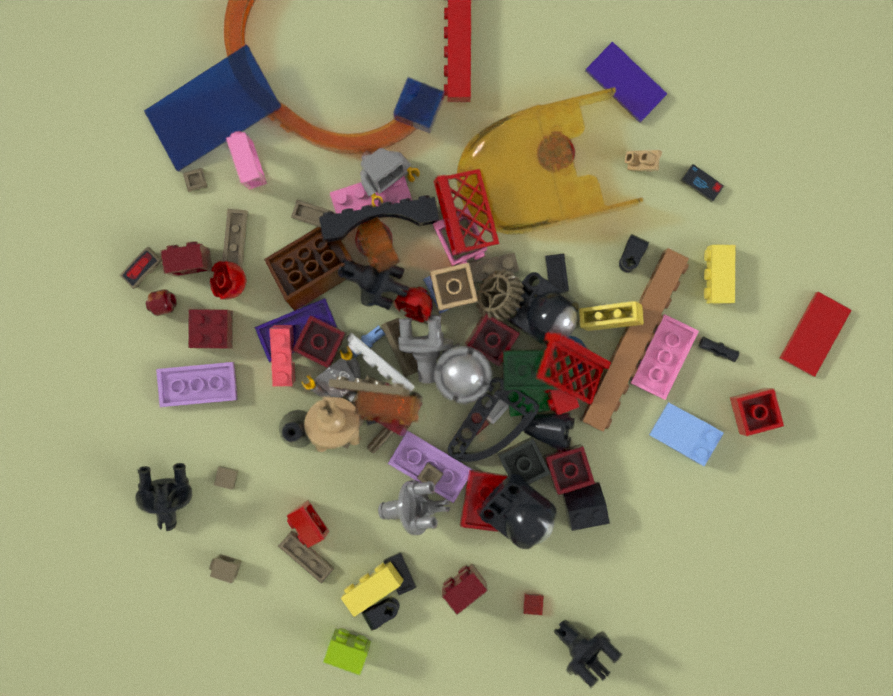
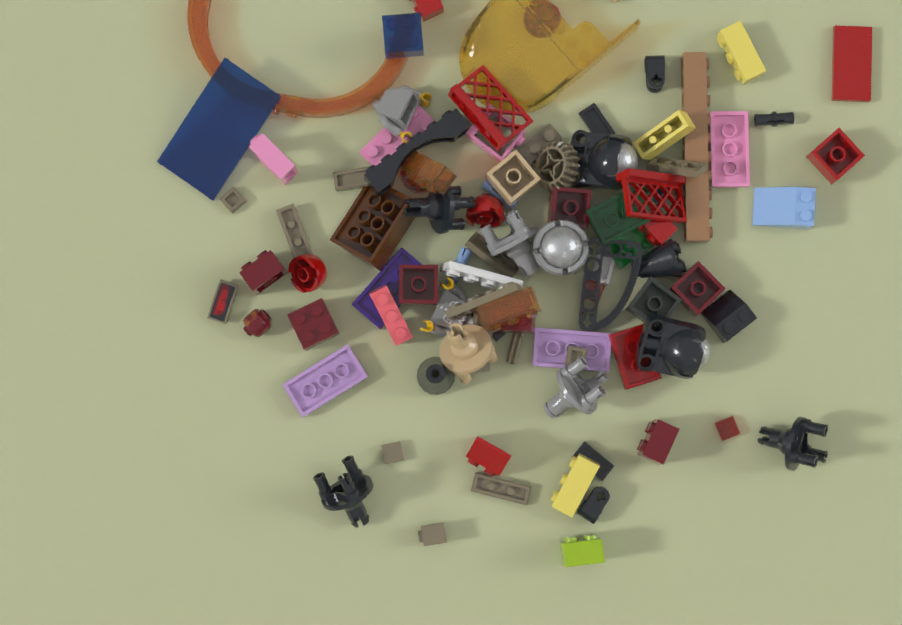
camera: 30 degrees left, 5 degrees down
none -> dark tan tile [646,156,707,178]

